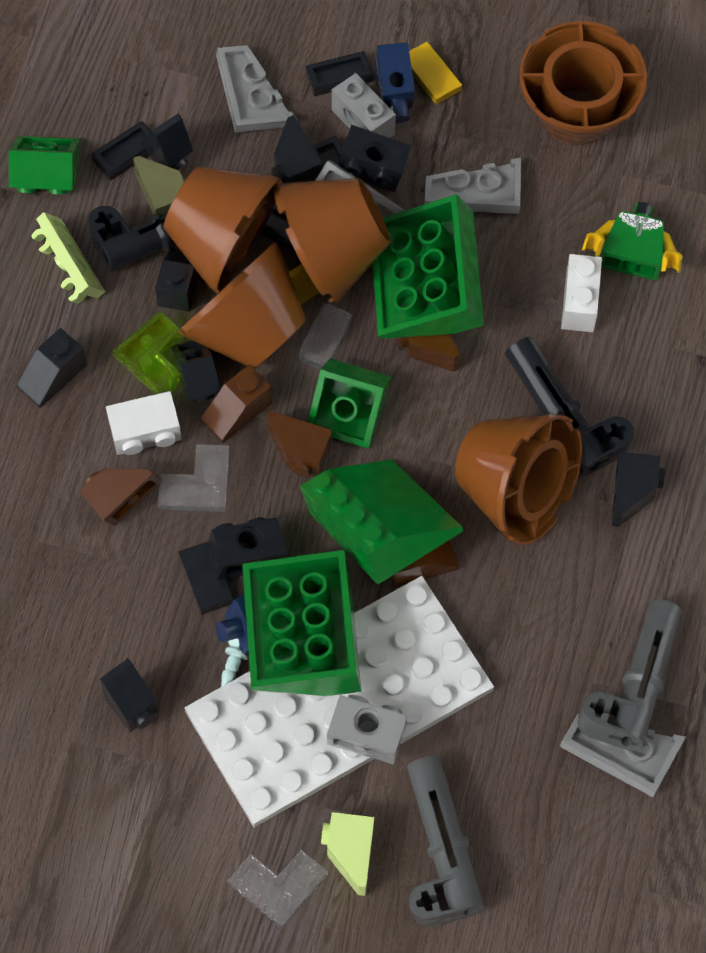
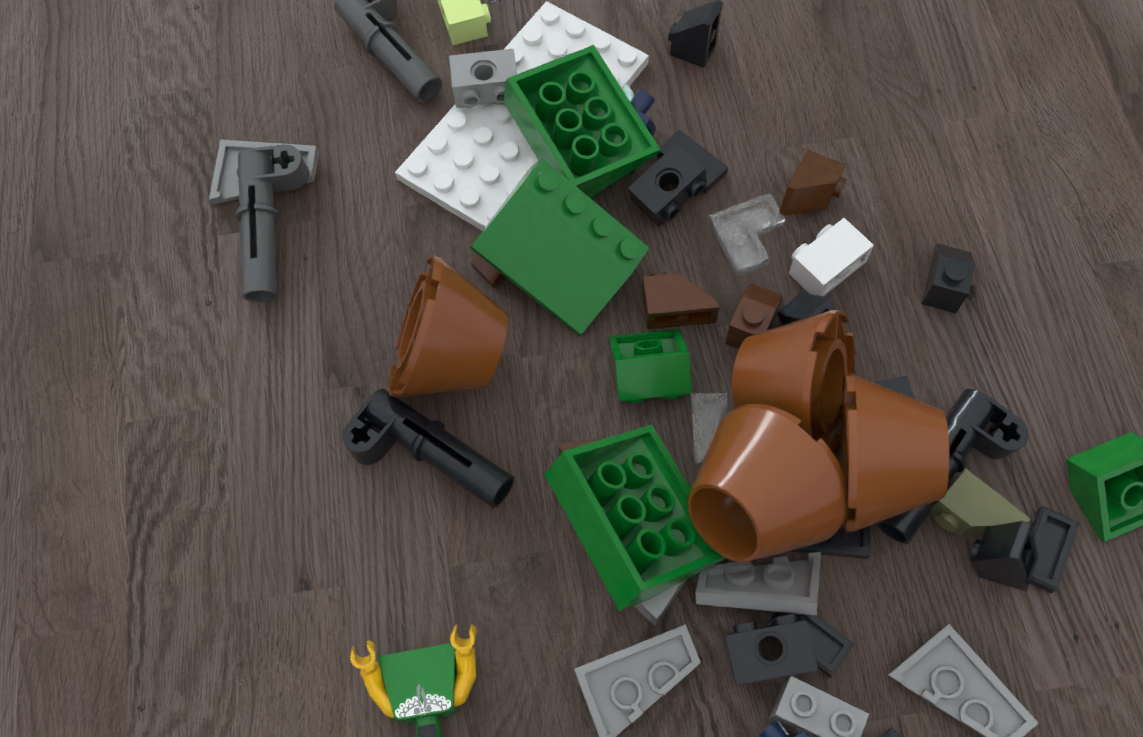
camera: 160 degrees right, 0 degrees up
yellowish green plate [31,212,105,303] -> none
clear neon green brick [112,311,183,395] -> none
black slope [272,115,322,183] -> none
white brick [561,254,602,332] -> none
black slope [612,452,665,527] -> none

